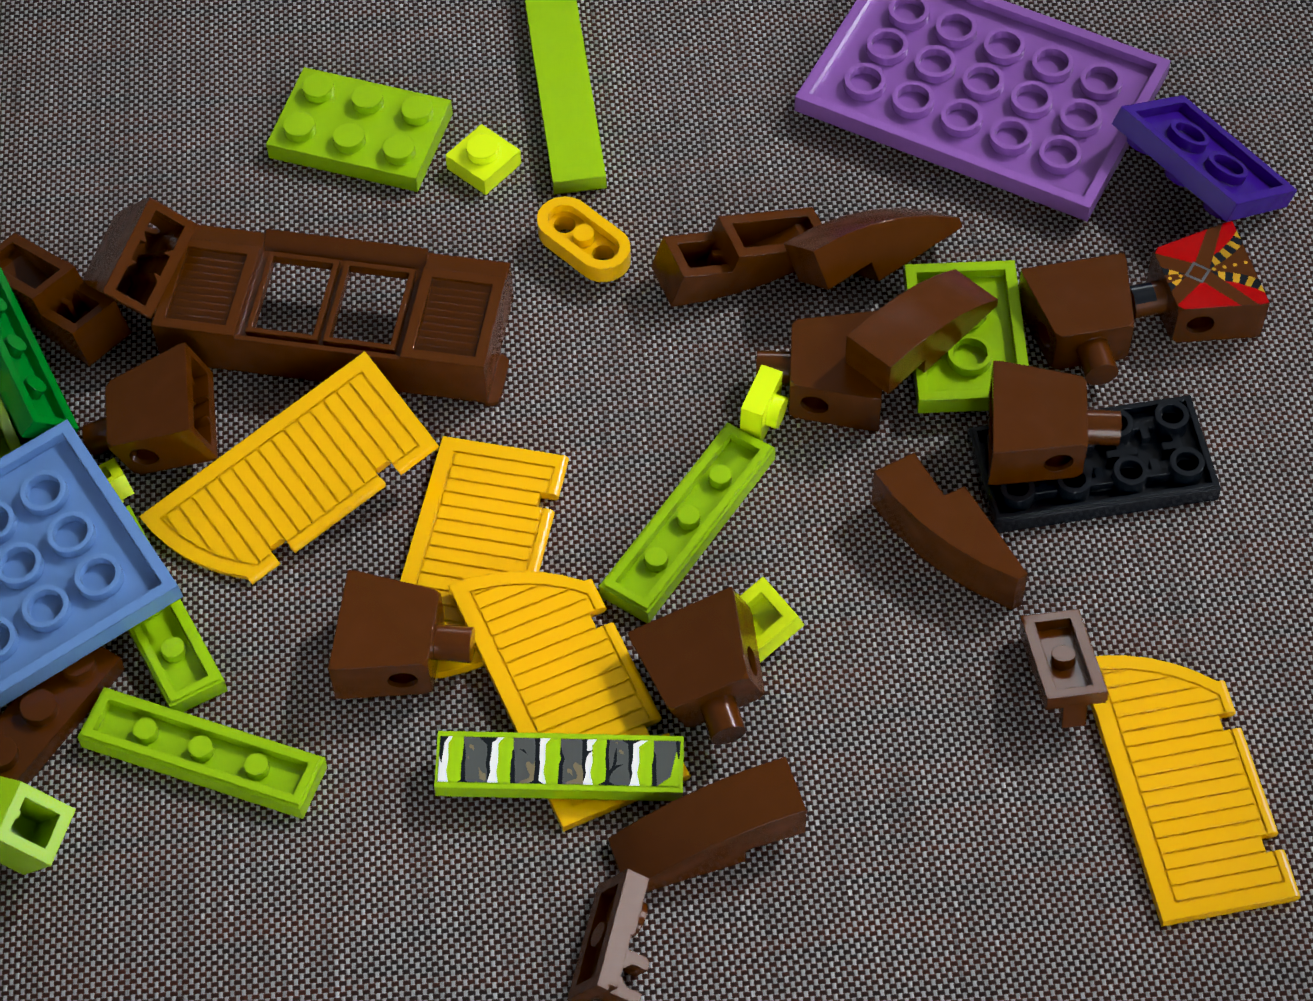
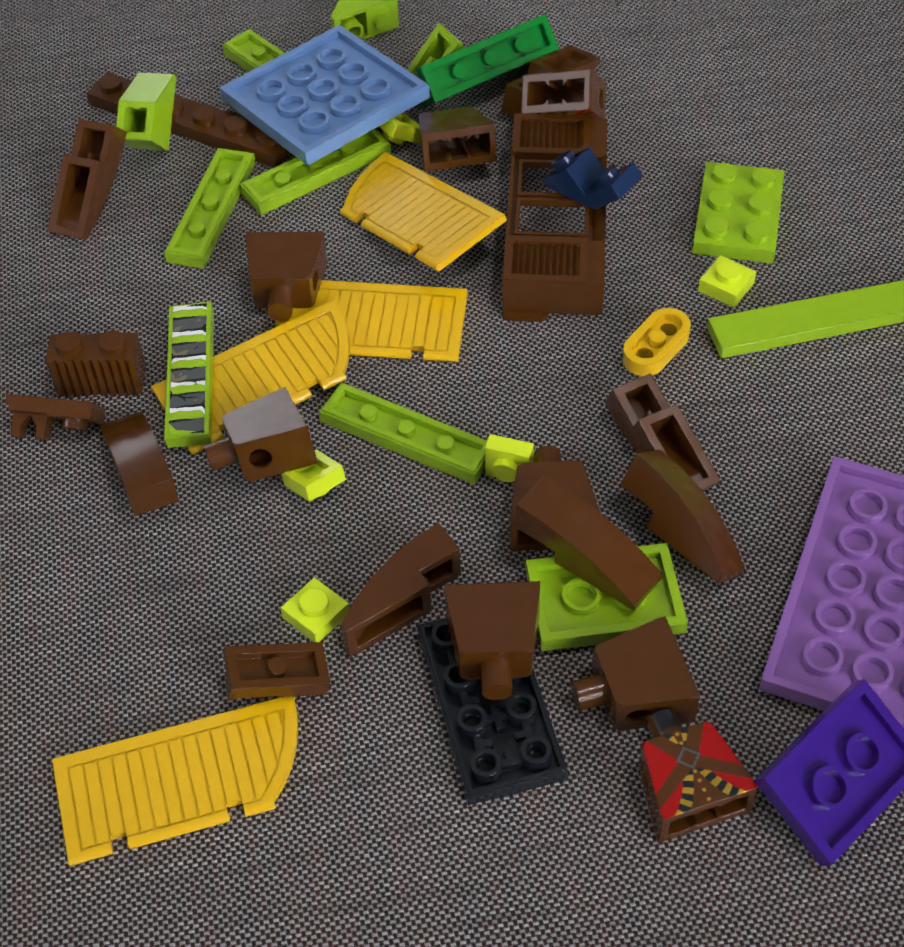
camera: 85 degrees right, 5 degrees down
none -> reddish brown brick [45,330,146,398]
none -> reddish brown slope [47,119,127,240]
none -> neon yellow plate [281,577,349,642]
none -> dark blue slope [542,147,643,209]

